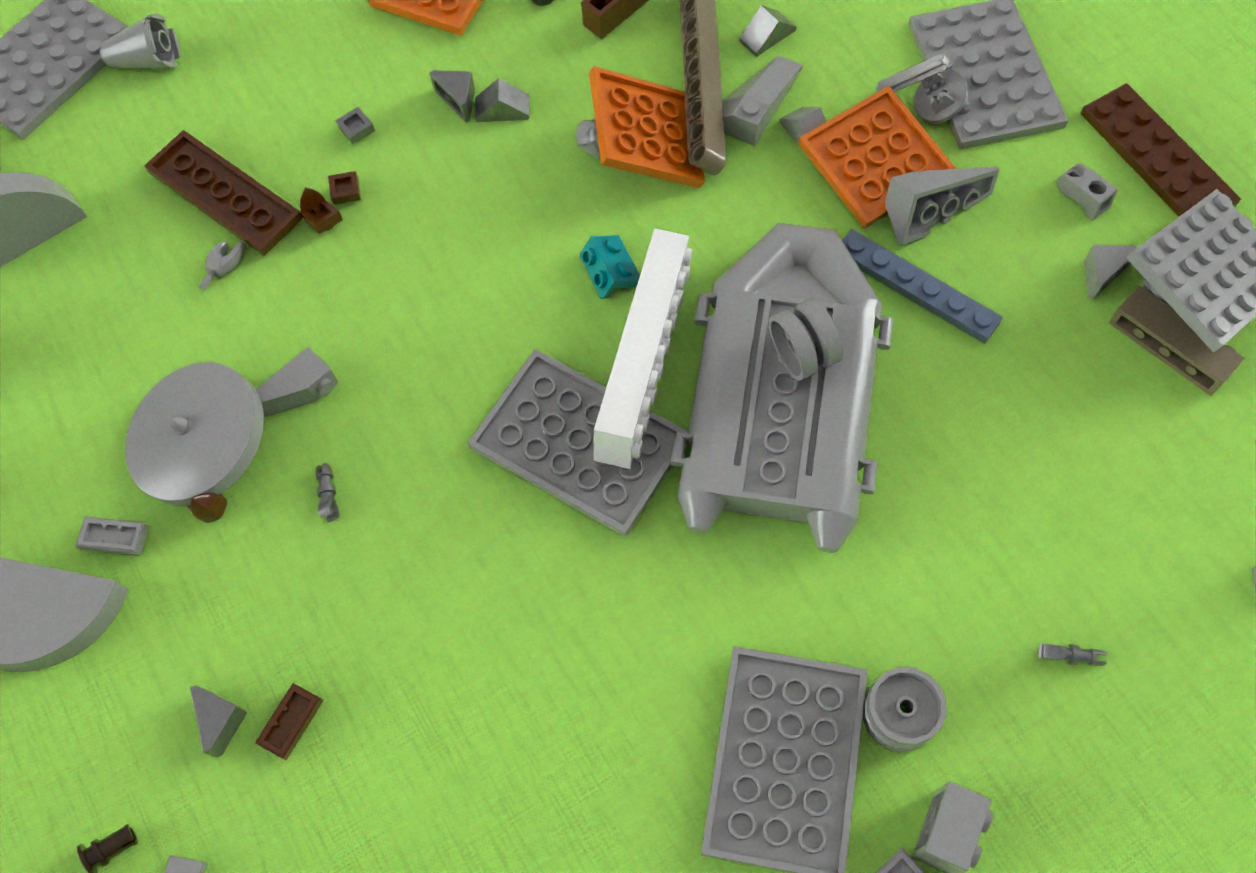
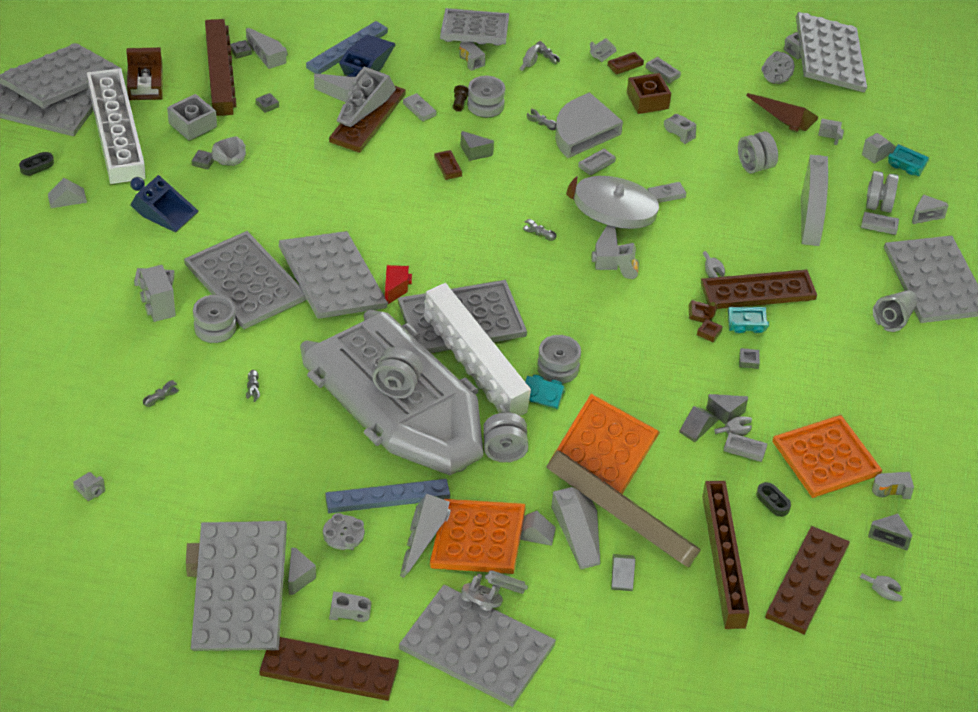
camera: 125 degrees right, 20 degrees down
none -> flat silver piece [246,370,260,402]
none -> light grey plate [279,231,388,319]
none -> light grey plate [323,513,365,550]
none -> red slope [385,265,412,304]
none -> light grey wheel [467,75,505,117]
none -> light grey wheel [483,413,528,462]
none -> flat silver piece [527,109,556,130]
none -> light grey wheel [537,335,581,384]
none -> light grey leg [615,243,639,279]
none -> light grey plate [647,182,686,203]
none -> light grey hand [714,417,752,436]
none -> light grey plate [724,433,767,462]
none -> teal bracket [728,307,769,333]

